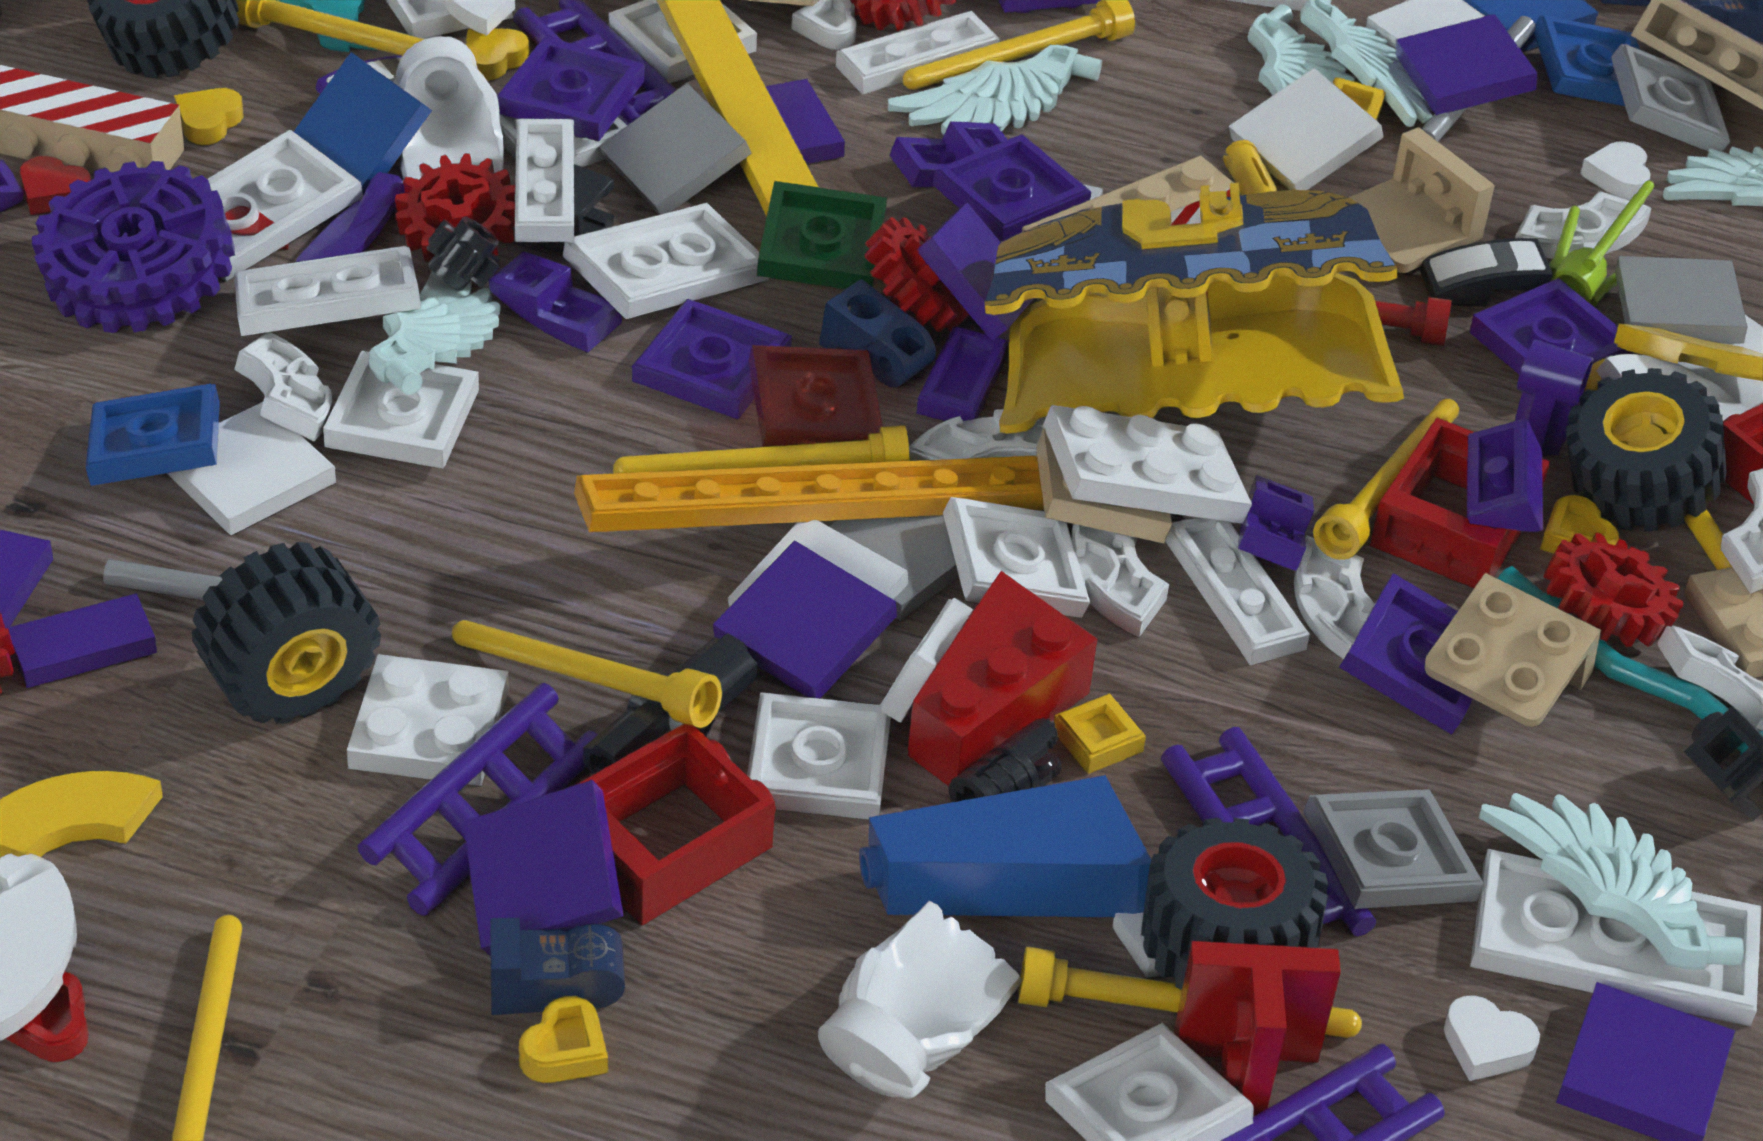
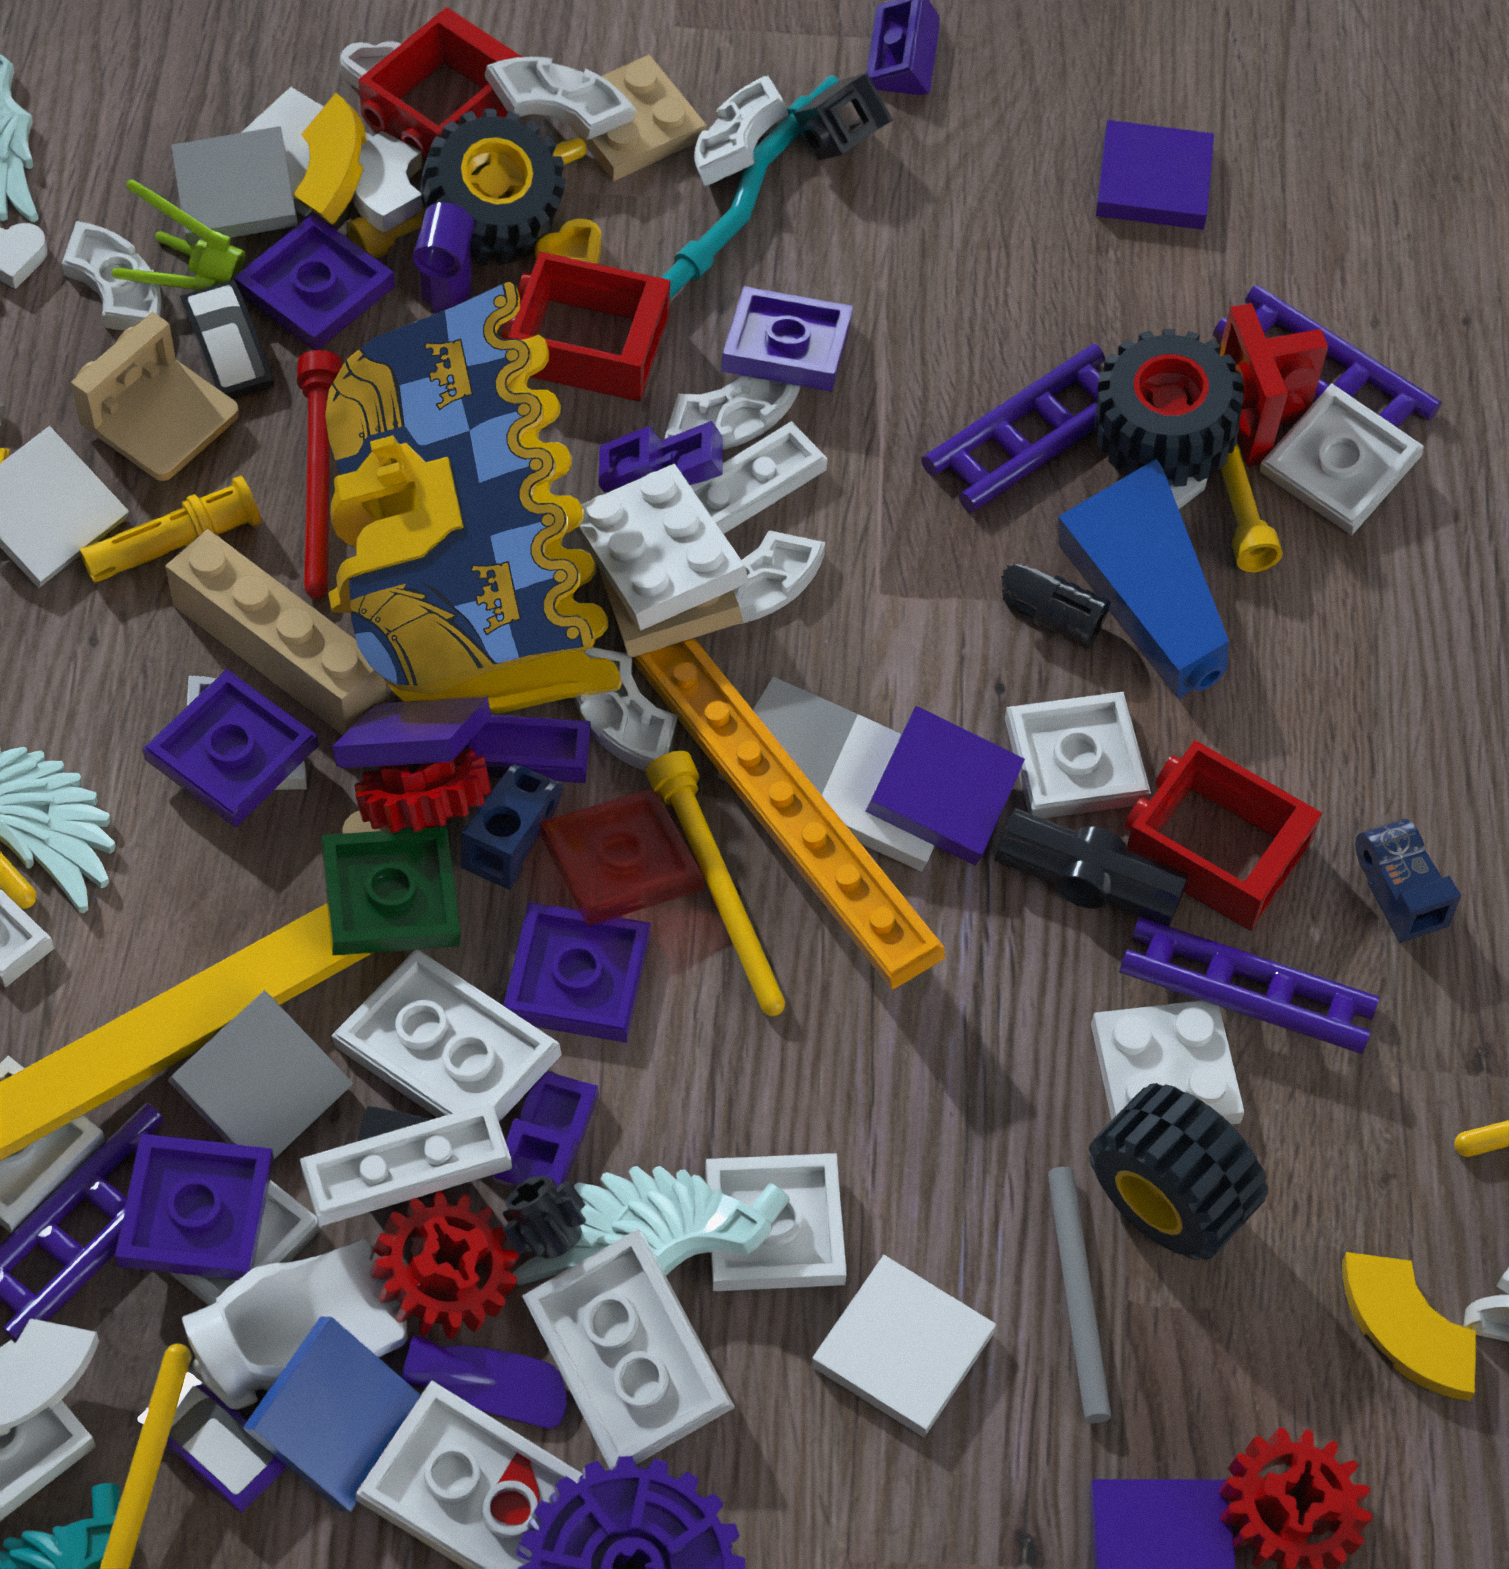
camera: 105 degrees left, 15 degrees up
dark purple tile [7,593,157,688] -> none
blue tile [85,384,220,486] -> none
white tile [234,332,332,441] -> none
yellow piece [452,620,722,728] -> none
dark purple tile [463,780,623,956] -> none
yellow tile [466,28,529,81] -> none
yellow tile [519,996,608,1083] -> none
dark purple tile [765,79,845,164] -> none
white hair [818,901,1022,1099] -> none
white tile [880,597,974,723] -> none
dark purple slope [889,121,1008,187] -> none
red wedge [908,571,1098,787] -> none
white tile [943,497,1090,618] -> none
yellow tile [1054,693,1146,774] -> none
light grey tile [1303,789,1484,909] -> none
yellow piece [1313,399,1459,560] -> none
tan bracket [1425,573,1601,727] -> none
white tile [1444,995,1540,1081] -> none
dark purple slope [1467,418,1543,532] -> none
white tile [1470,849,1761,1027] -> none
light aqua animal [1479,793,1744,970] -> none
red gear [1543,533,1683,647] -> none

